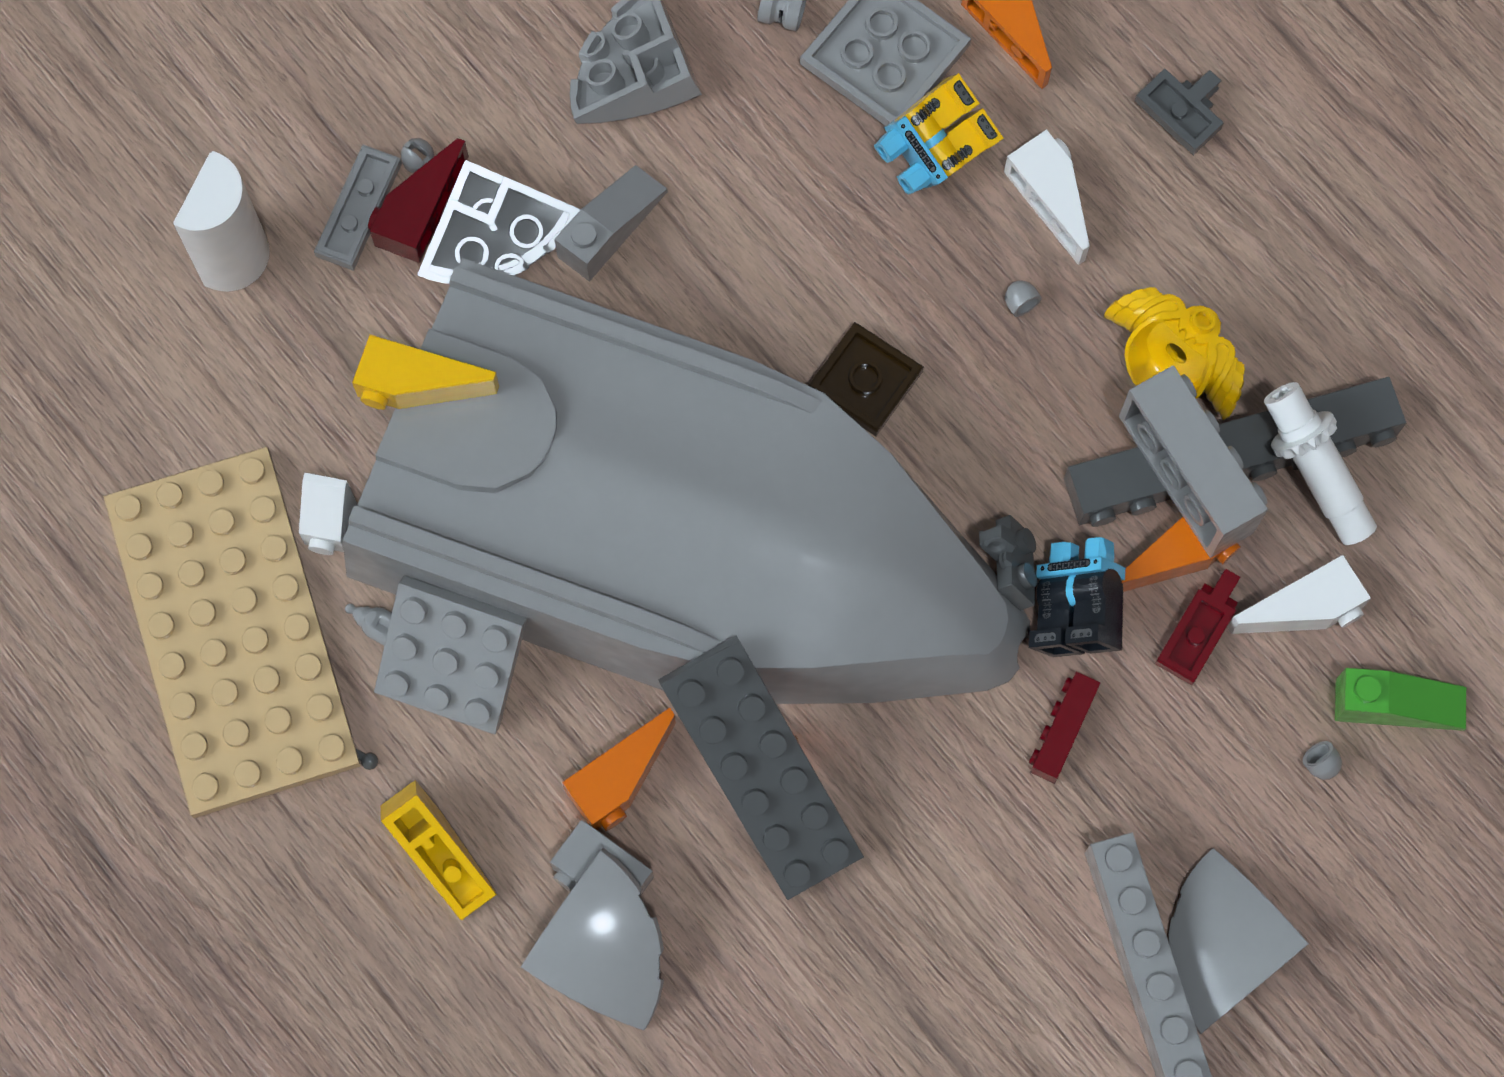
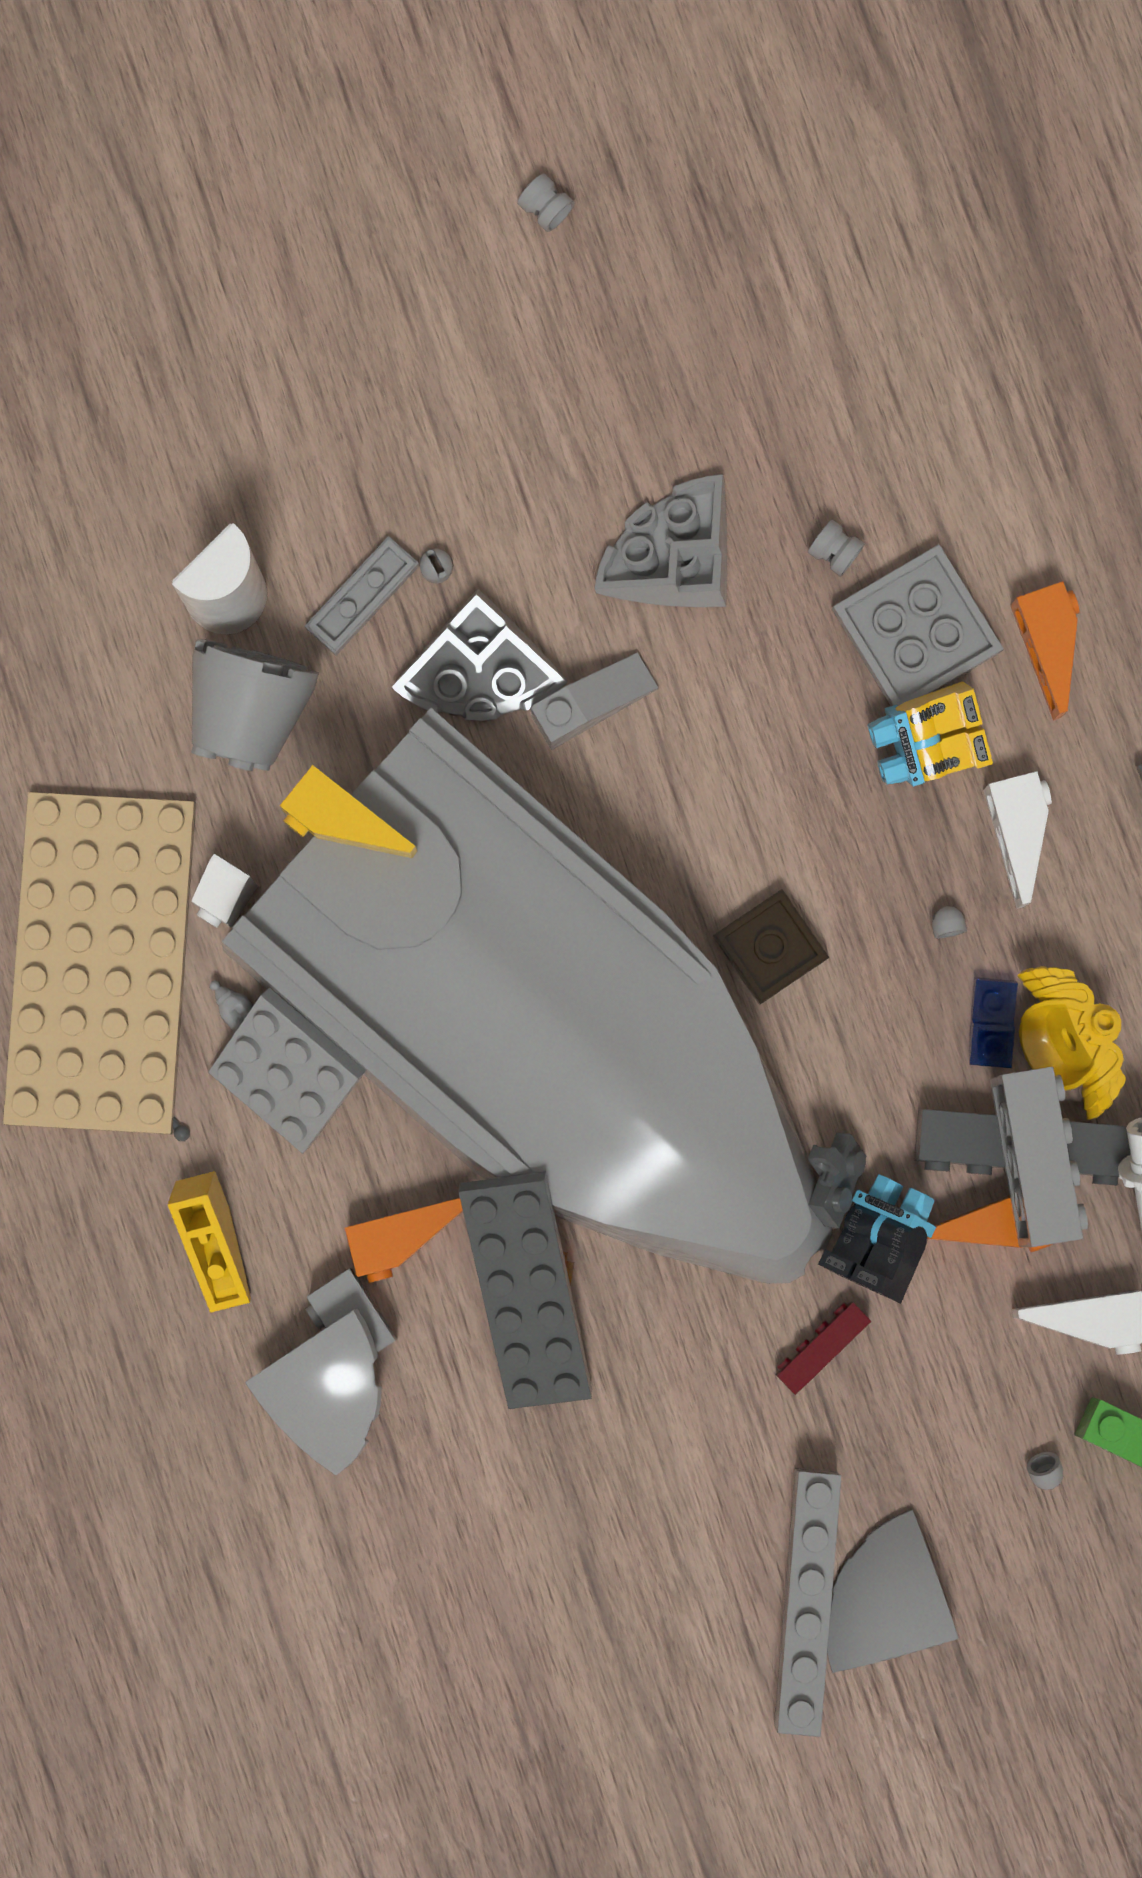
camera: 20 degrees right, 10 degrees up
dark red slope [368,138,469,263] -> none
dark red hinge [1155,569,1240,685] -> none
none -> light grey cone [191,639,319,771]
none -> clear blue slope [969,977,1018,1068]

